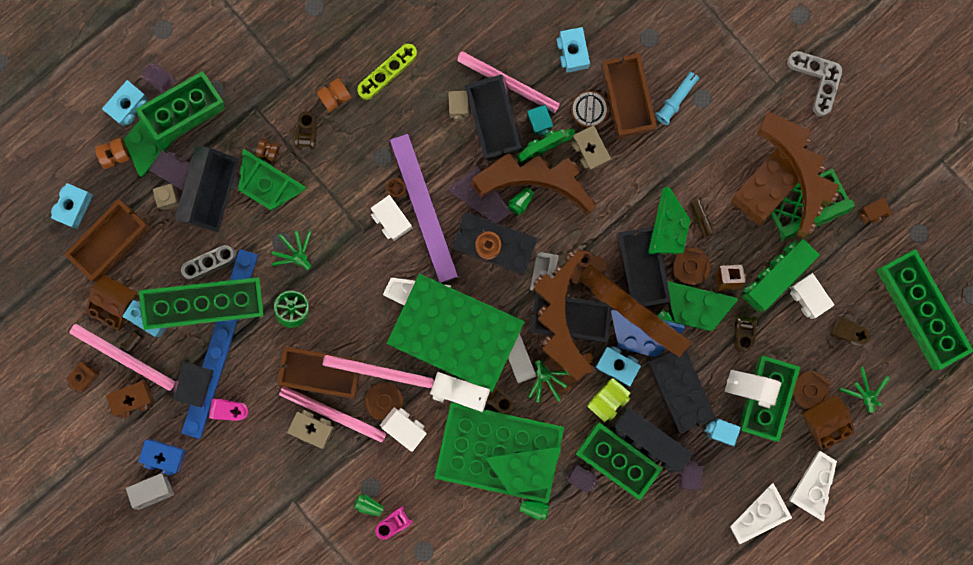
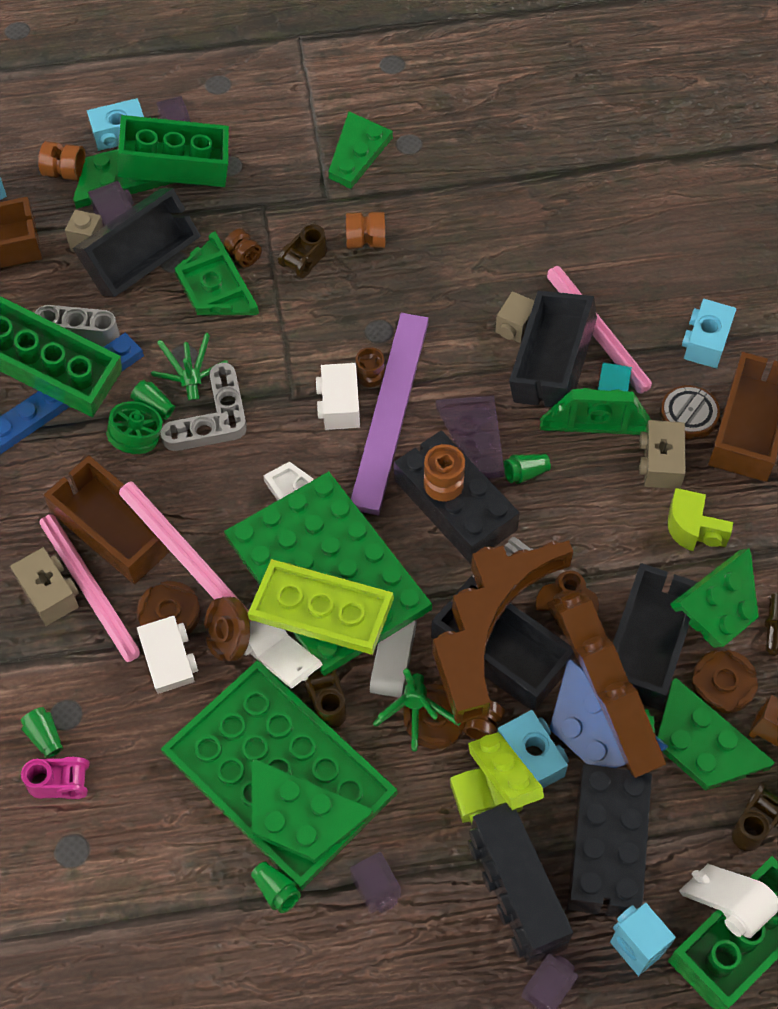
camera: 35 degrees right, 25 degrees down
lime beam [357,44,417,100] -> none
reddish brown arch [470,153,597,216] -> none
green brick [575,422,663,500] -> none
none -> green cone [130,380,175,420]
none -> light grey beam [160,363,247,451]
none -> reddish brown tile [204,596,250,661]
none -> lime plate [248,559,394,655]
none -> green wing [328,111,393,189]
none -> lime plate [468,732,544,810]
none -> lime brick [667,488,733,551]

